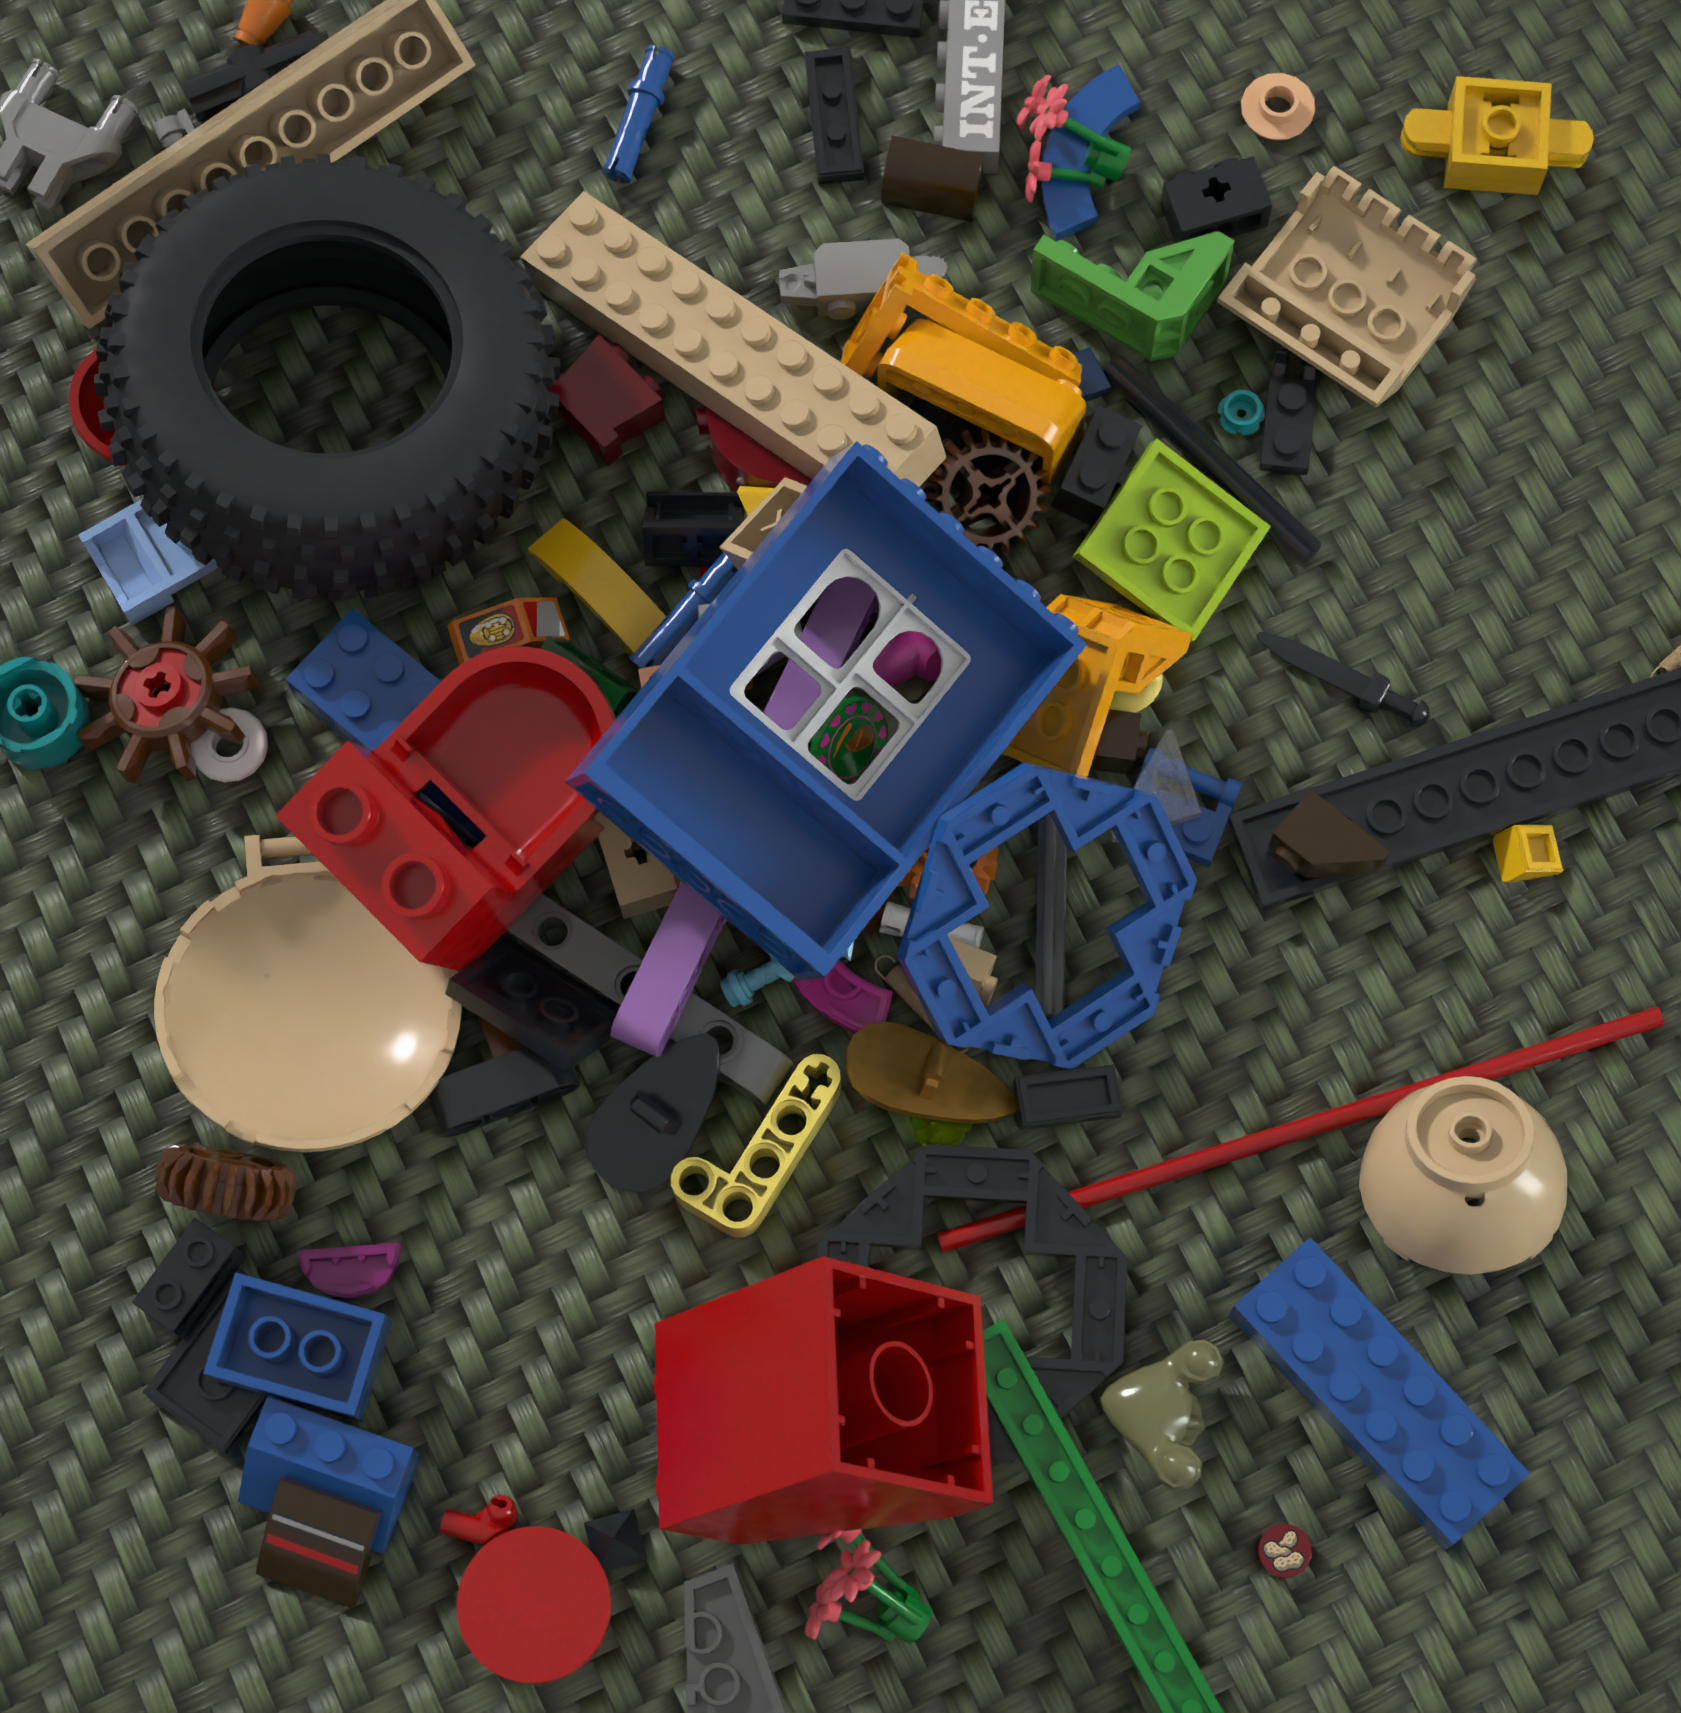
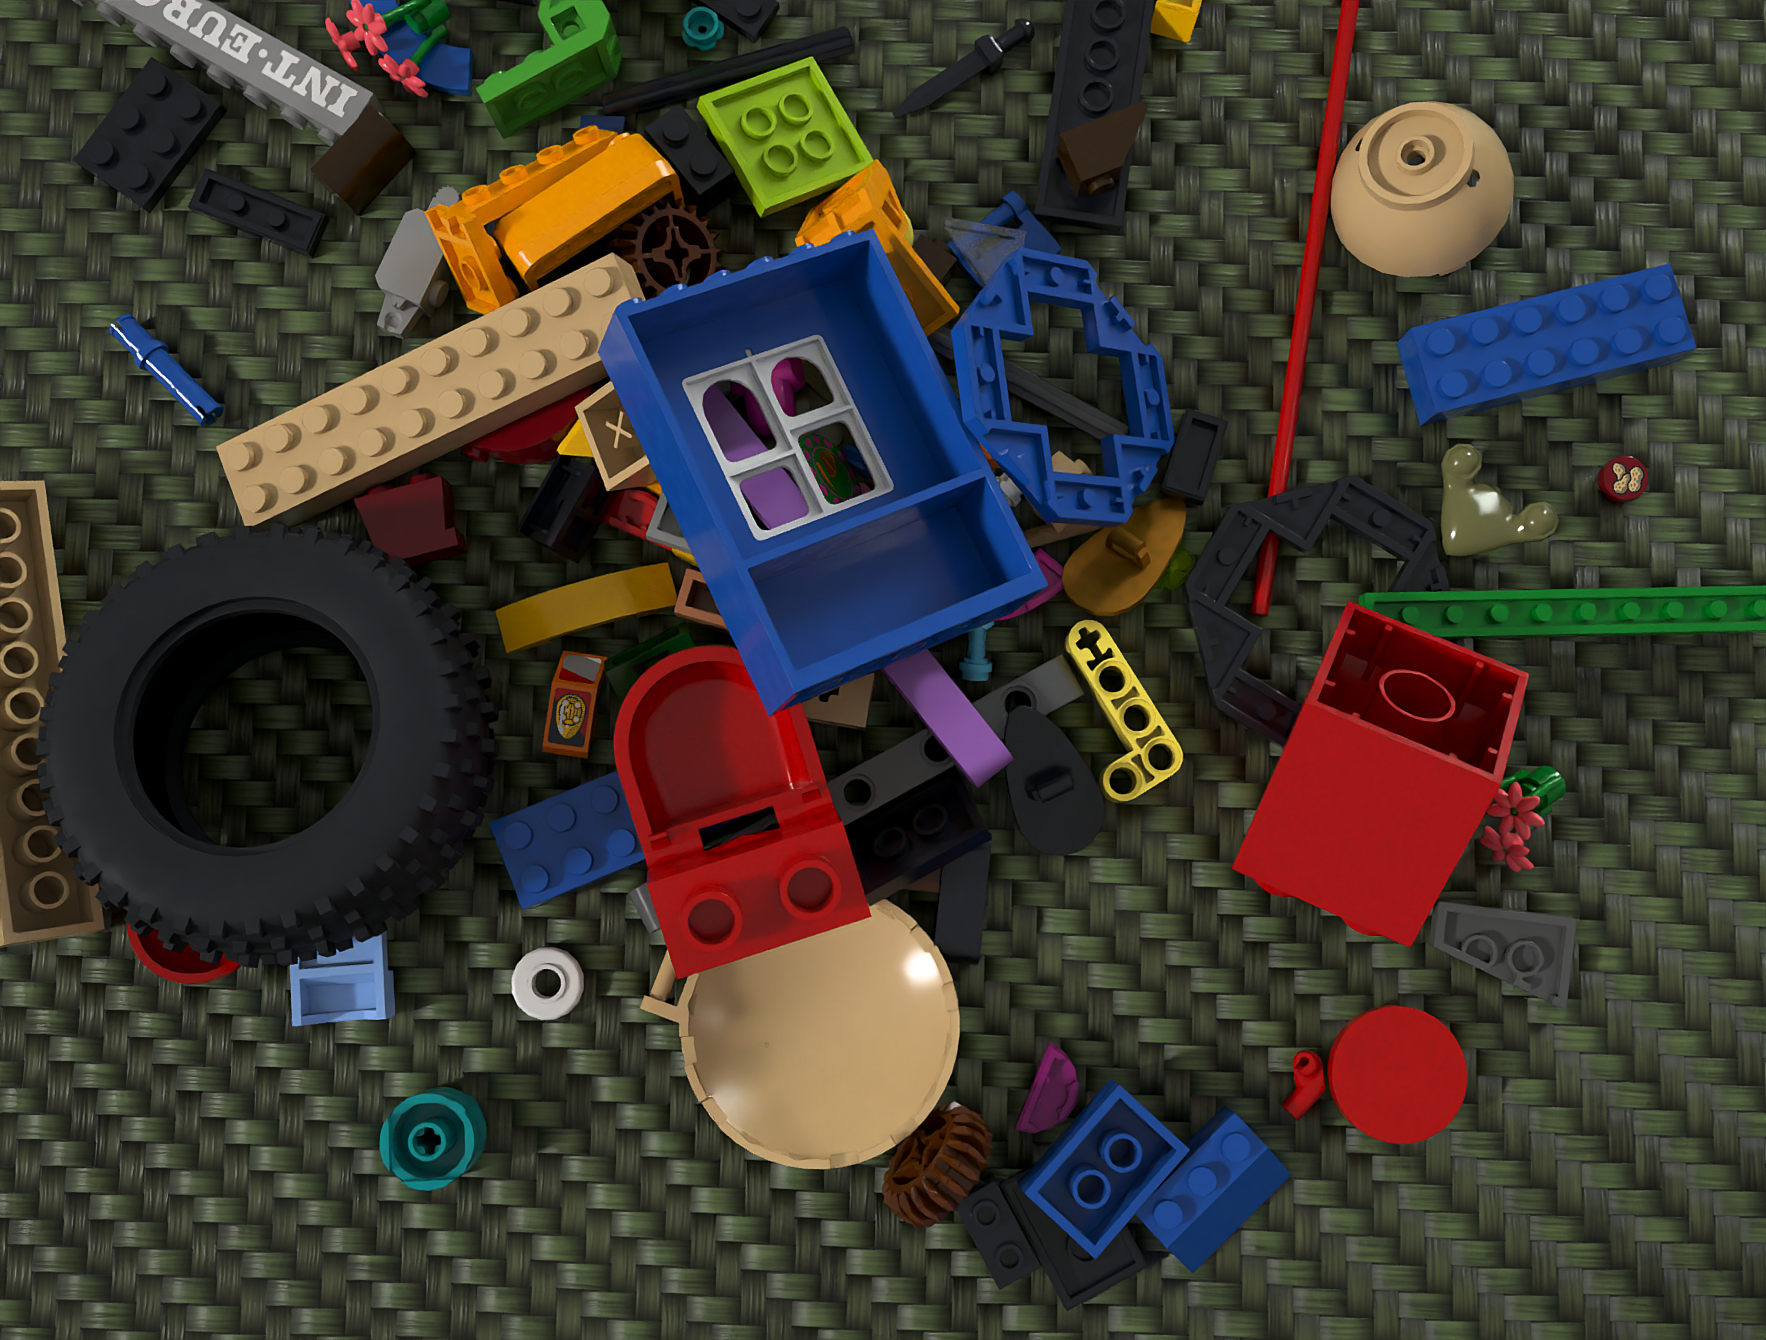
camera: 65 degrees left, 10 degrees up
reddish brown gear [74,606,260,784] -> none
dark brown slope [256,1476,383,1609] -> none
black slope [584,1509,648,1572] -> none
blue pin [628,553,738,669] -> none

